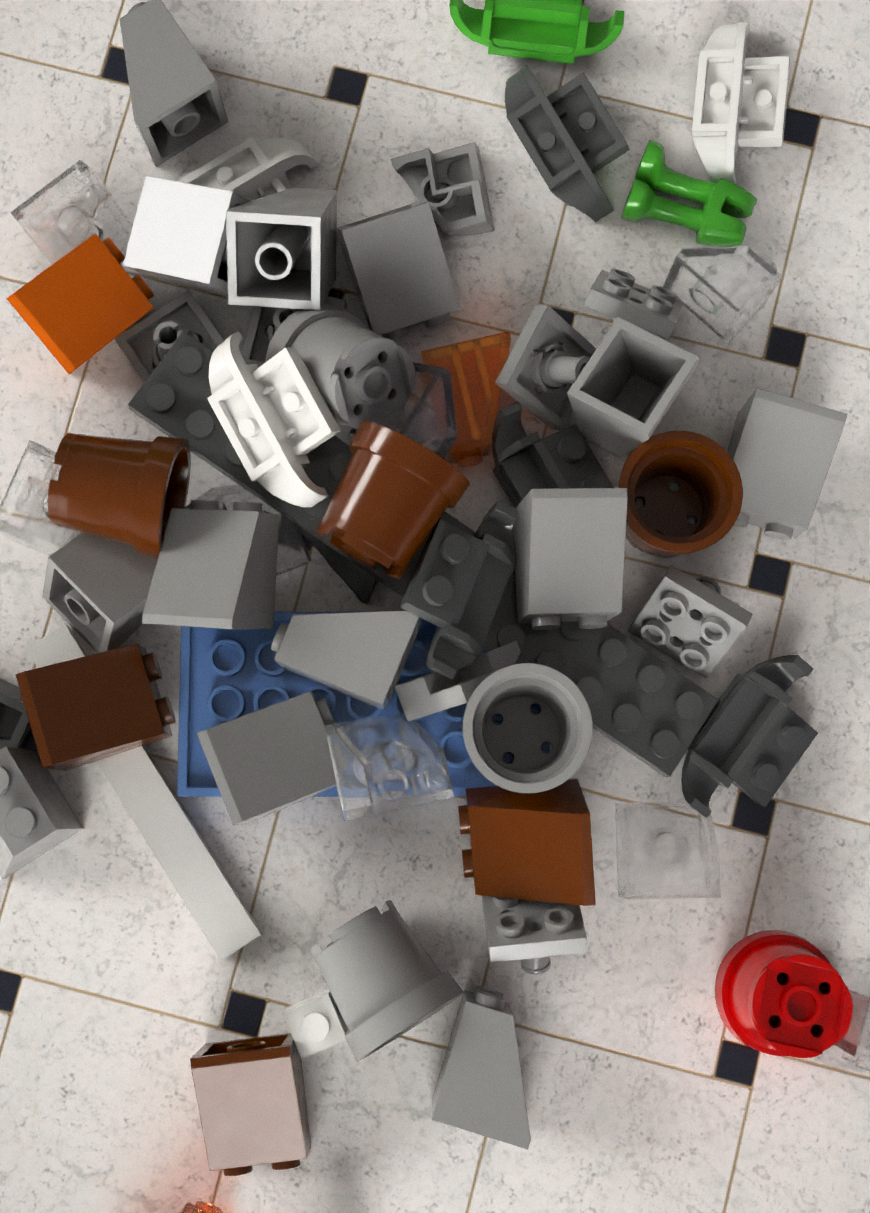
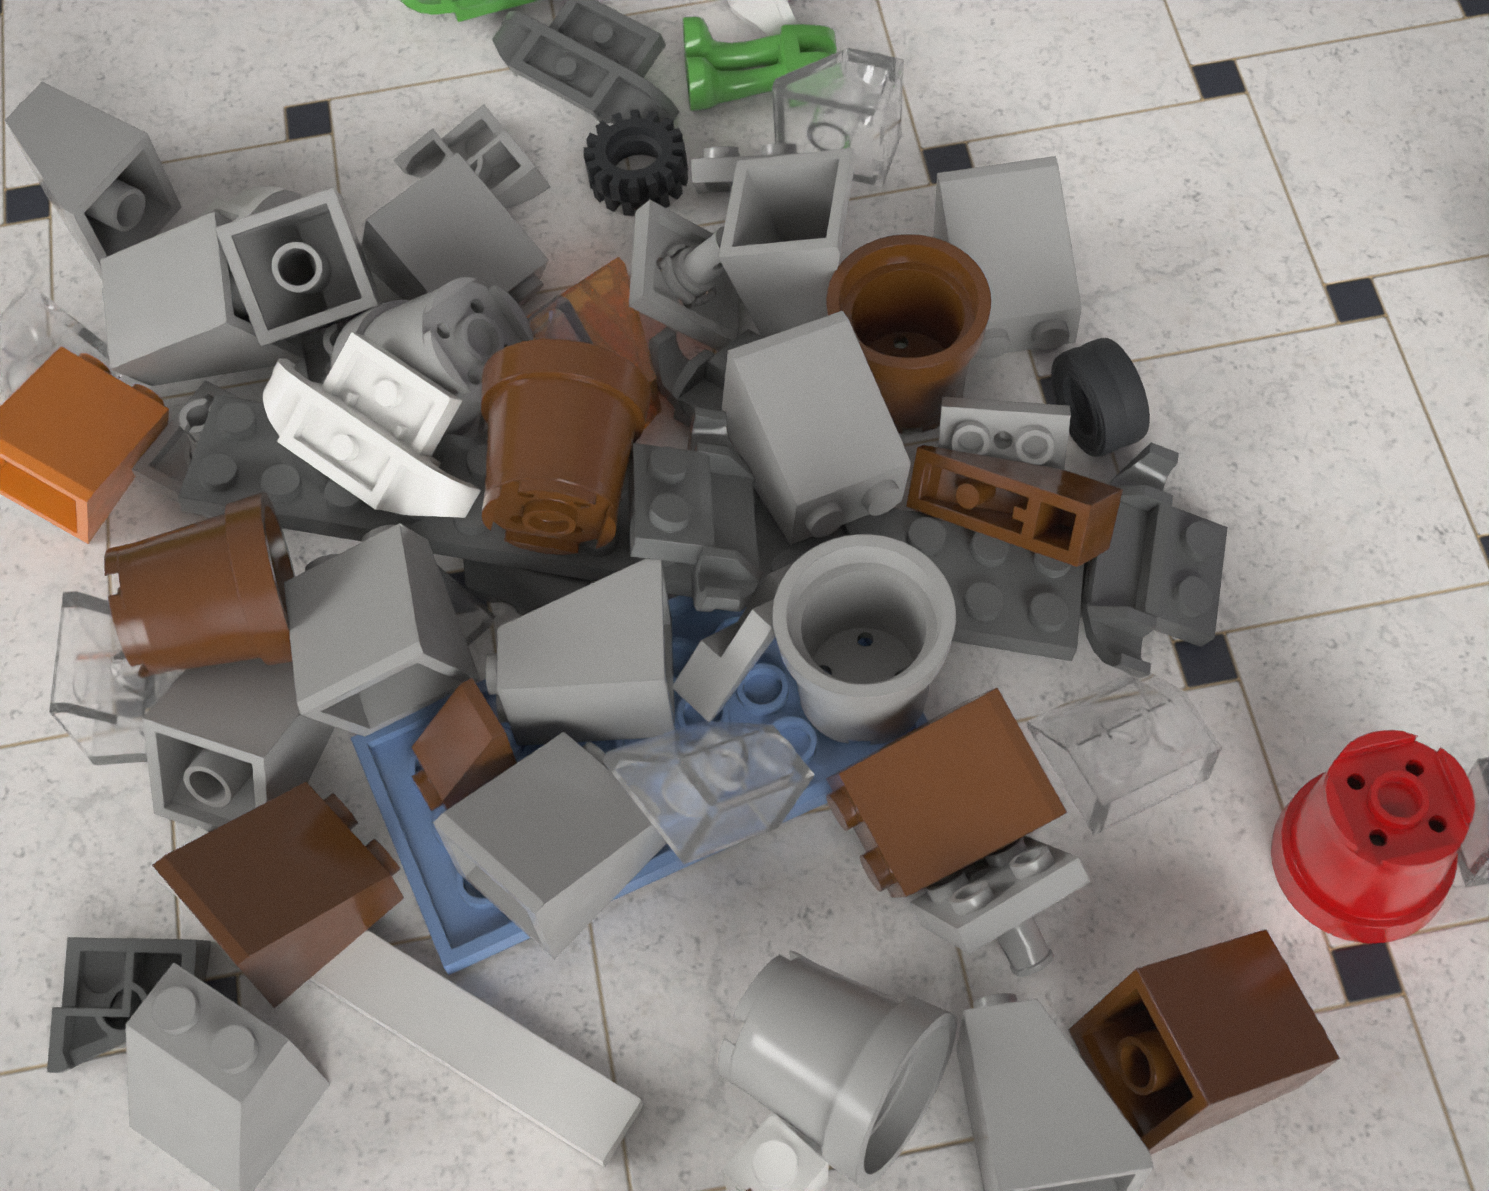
camera: 20 degrees left, 20 degrees down
none -> reddish brown slope [411,678,517,811]
none -> black tyre [583,110,689,216]
none -> reddish brown slope [906,445,1123,567]
none -> black tyre [1051,338,1150,457]
none -> reddish brown slope [1068,929,1340,1155]

